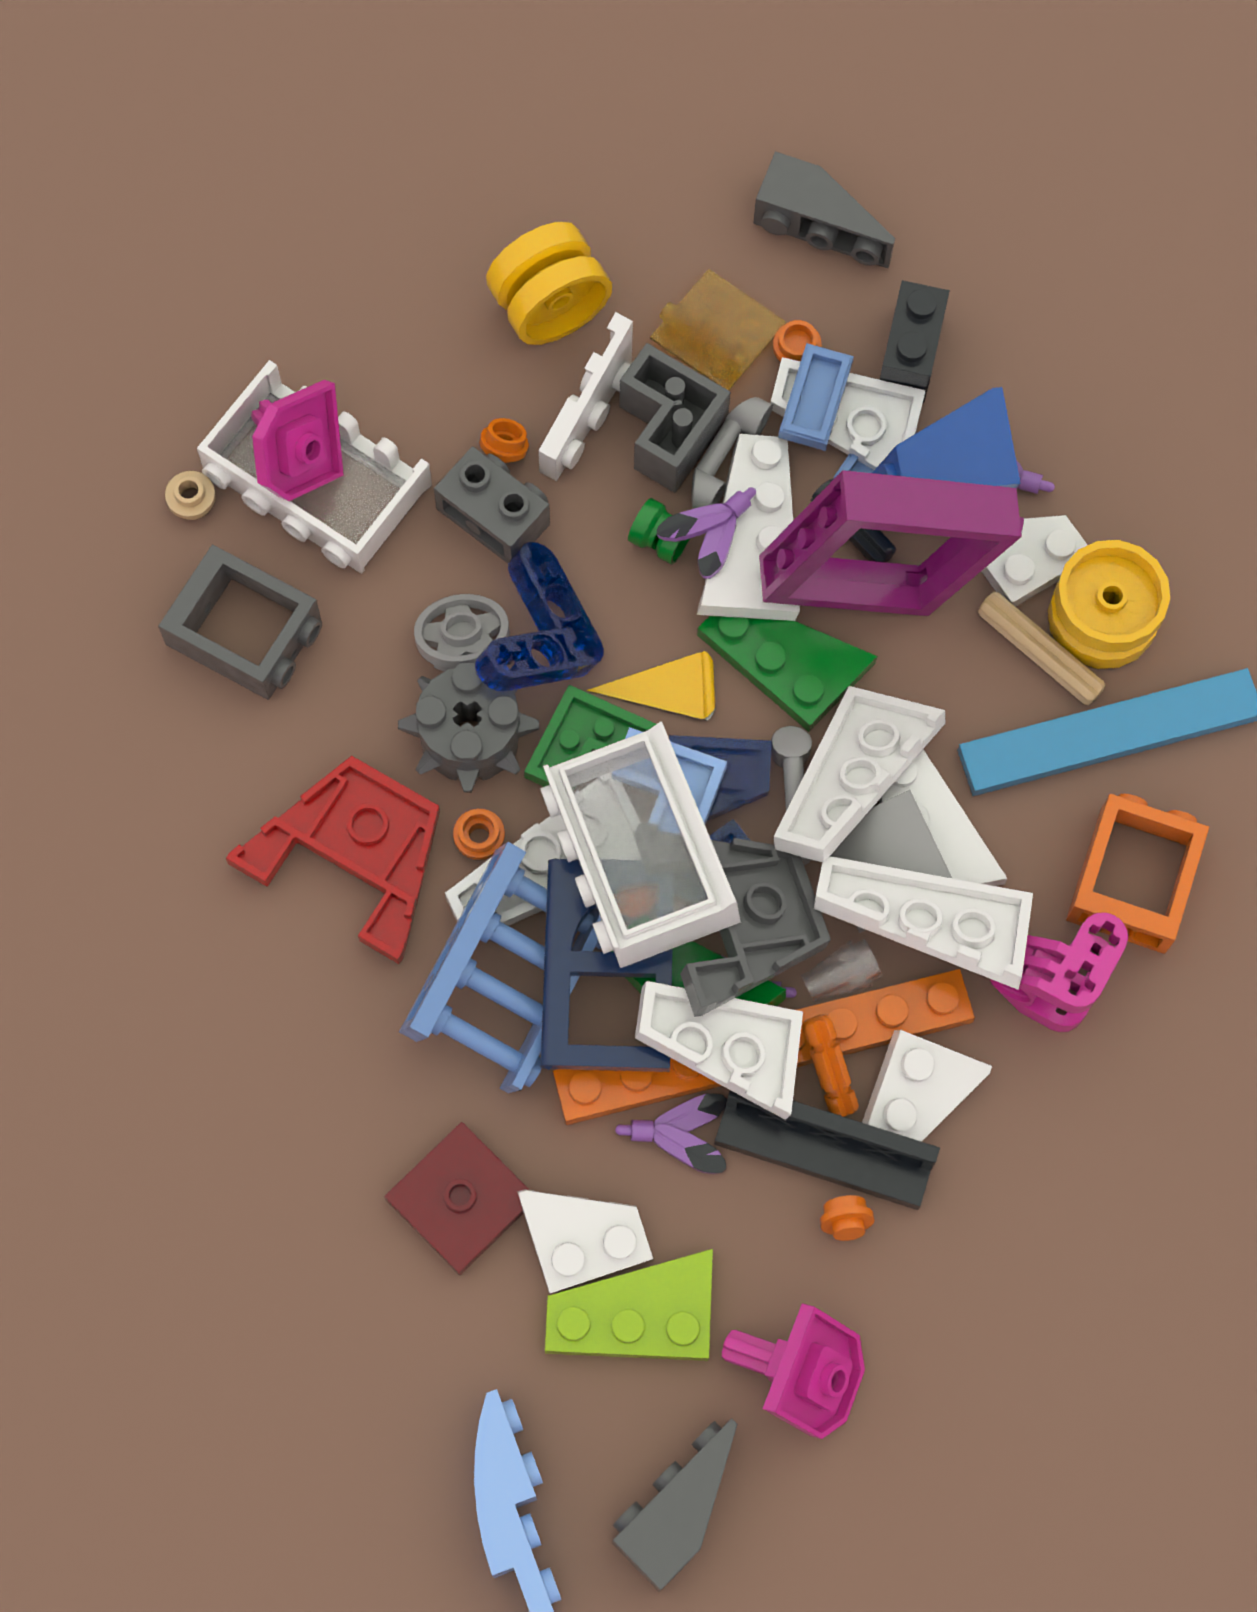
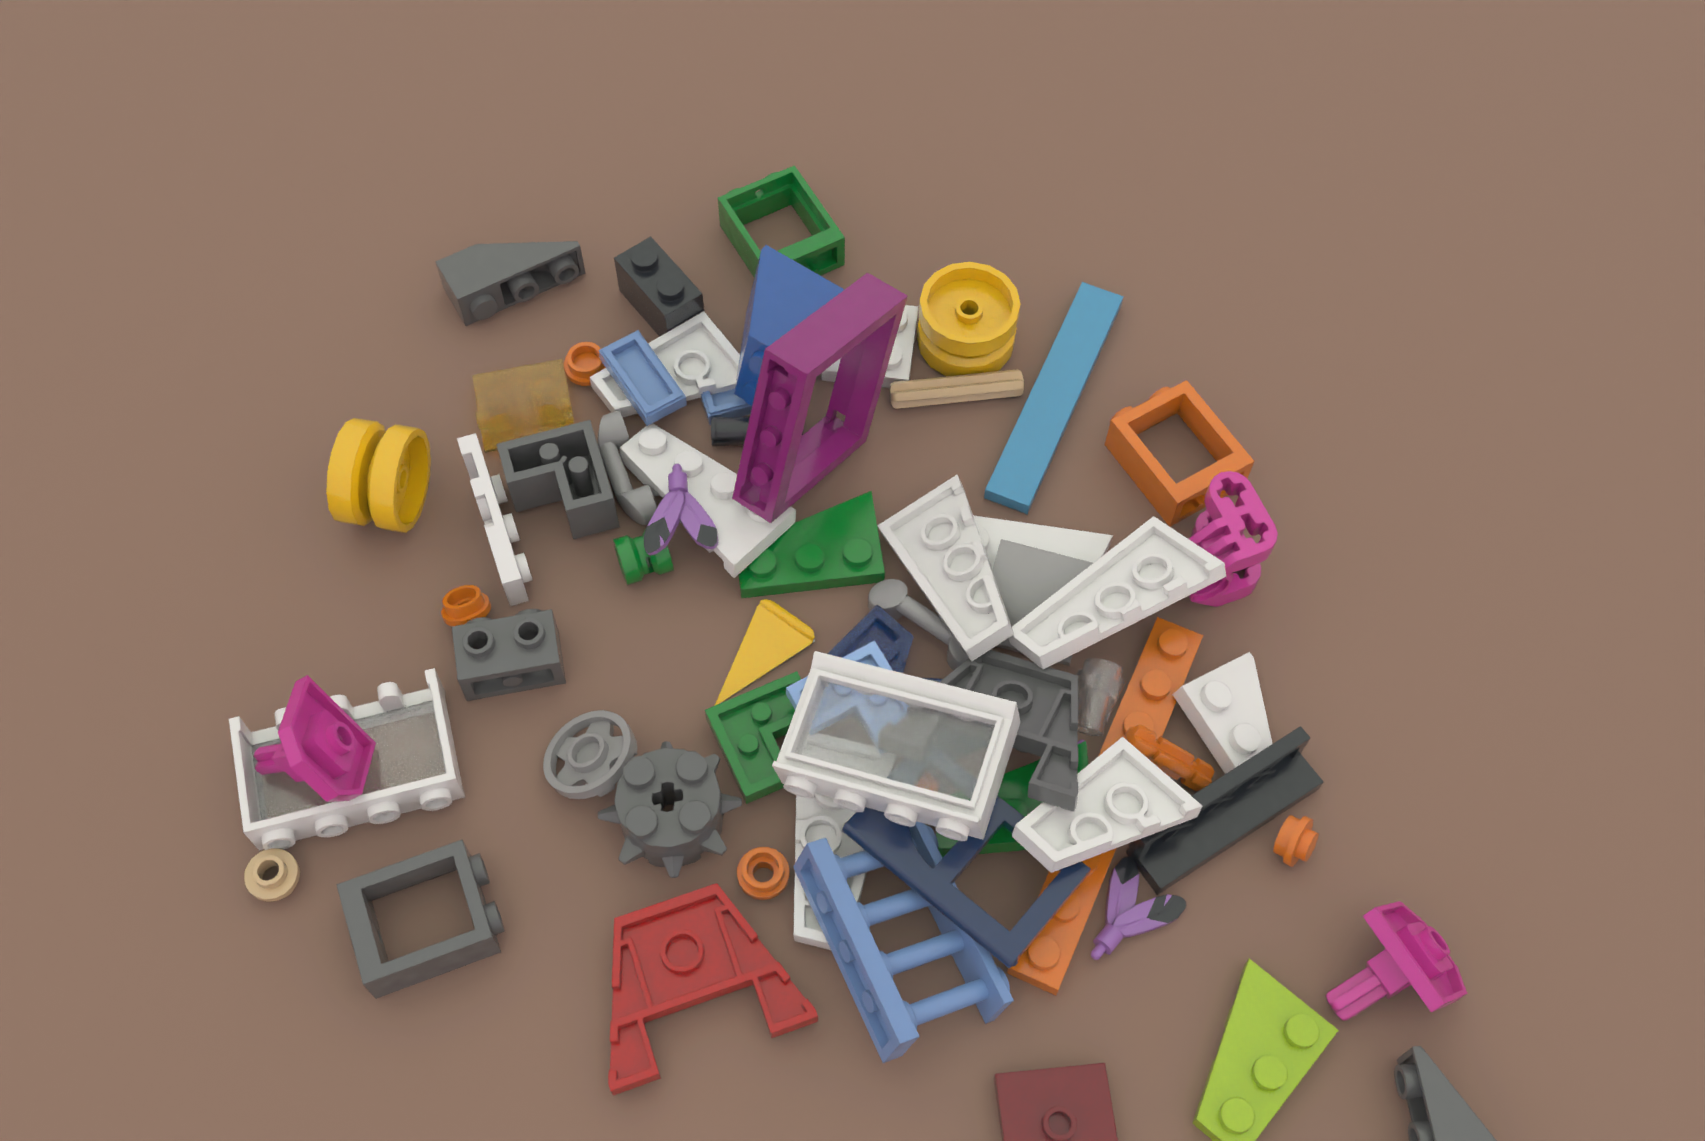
camera: 50 degrees left, 10 degrees down
clear blue beam [475,542,604,691] -> none
white wing [517,1189,653,1293] -> none
none -> green window [718,165,845,277]

